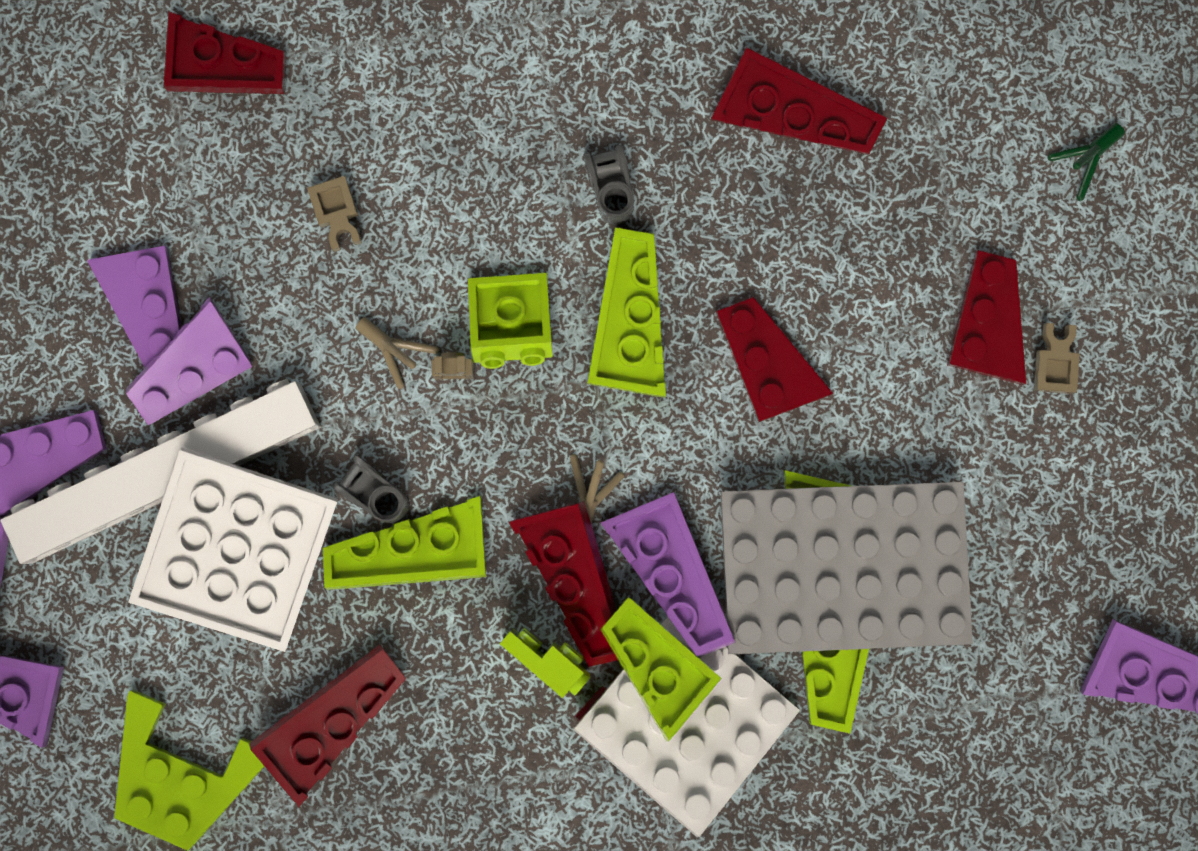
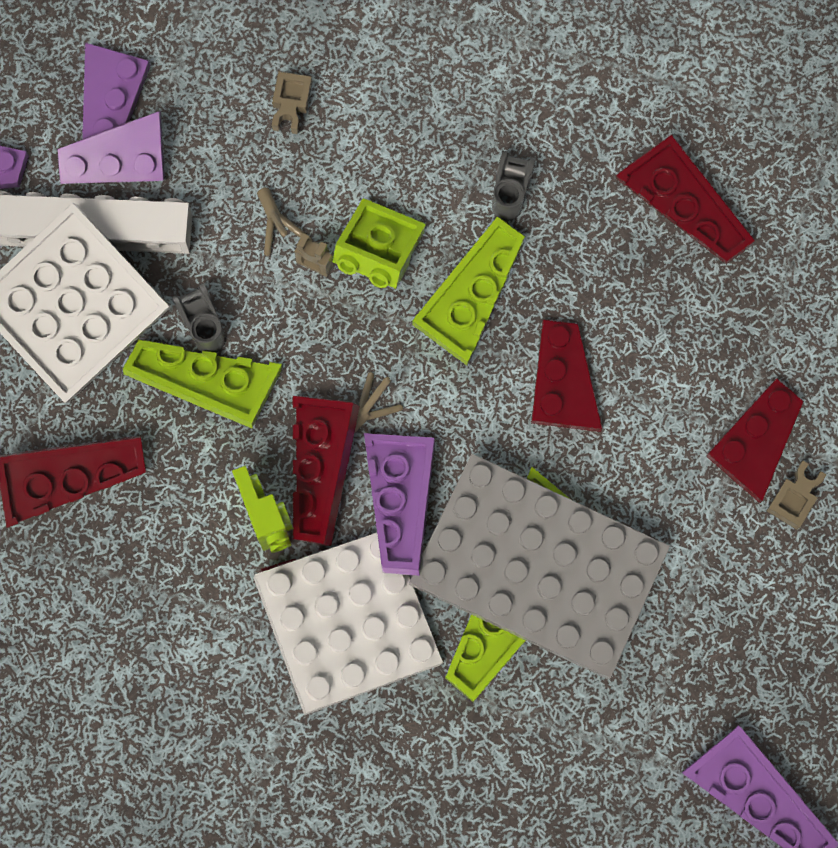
camera: 30 degrees right, 10 degrees down
lime wing [600,597,722,742] -> none

